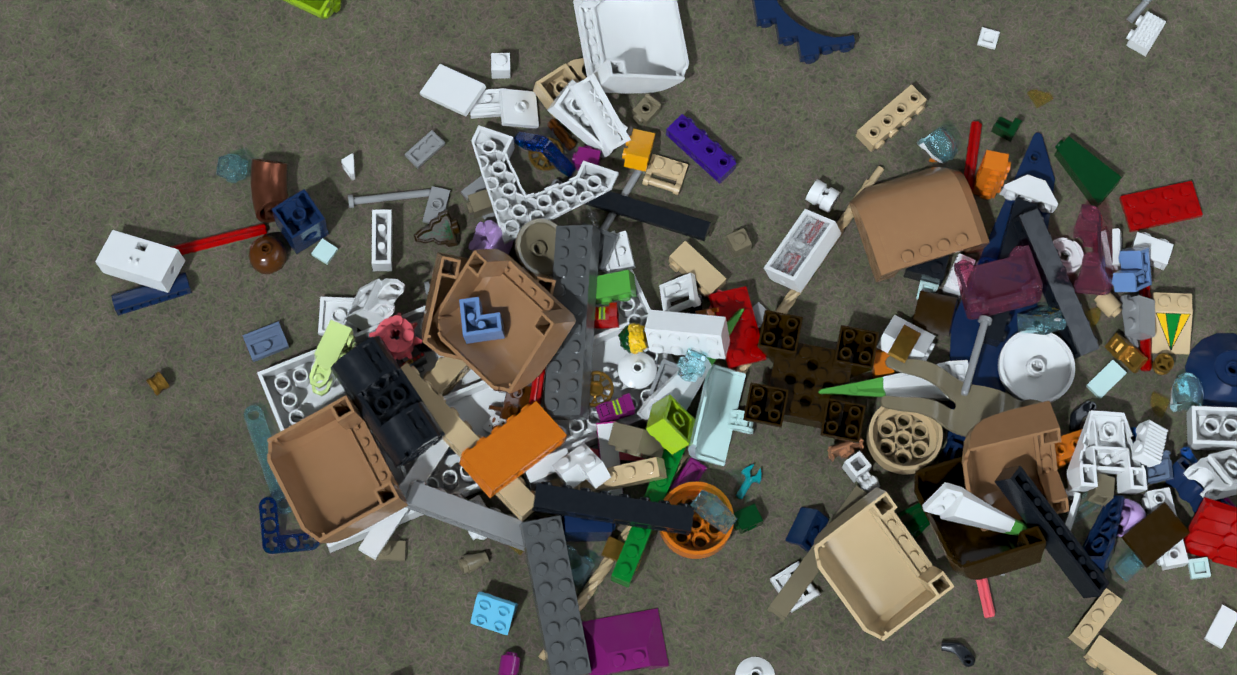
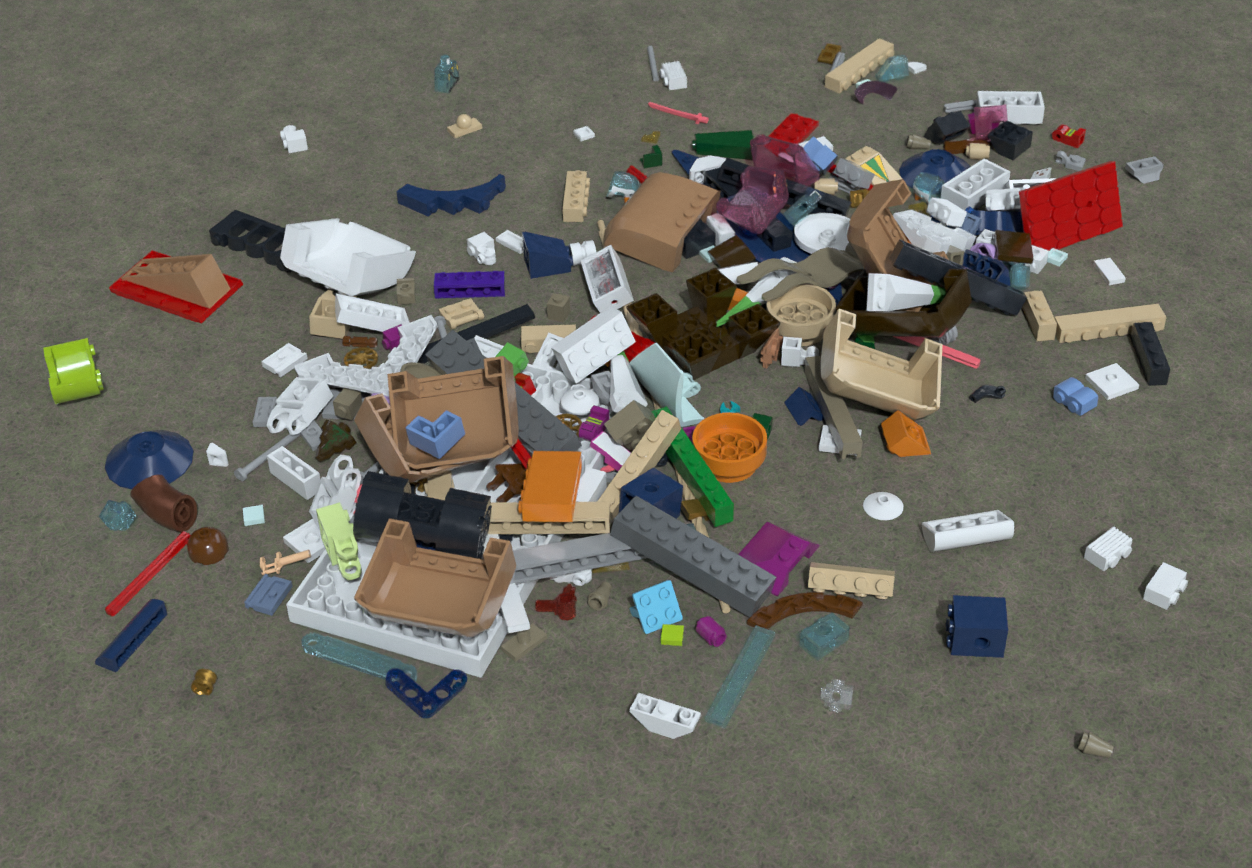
camera: 40 degrees left, 30 degrees down
white brick [95,230,185,293] -> none
dark blue brick [272,189,329,254] -> none
white tile [420,64,486,117] -> none
white brick [491,53,510,79] -> none
white plate [499,88,539,128] -> none
clear blue beam [514,132,576,177] -> none
black brick [532,481,694,535] -> none
white brick [552,443,611,489] -> none
white fence [570,74,631,154] -> none
yellow piece [618,323,648,354] -> none
light orange brick [622,129,655,172] -> none
lime brick [646,394,695,454] -> none
clear light blue brick [676,348,706,382] -> none
clear light blue slope [691,490,737,534] -> none
pearl gold slope [887,325,921,364] -> none
light grey bar [961,315,992,396] -> none
orange brick [972,150,1011,200] -> none
none -> dark blue dish [105,430,194,489]
none -> light nougat piece [260,549,311,575]
none -> white brick [267,377,333,435]
none -> white brick [467,232,496,265]
none -> white tile [496,230,523,254]
none -> dark blue slope [522,232,573,279]
none -> clear red axle [535,584,577,620]
none -> coral sword [648,102,709,124]
none -> lime tile [661,624,684,646]
none -> orange slope [881,410,931,457]

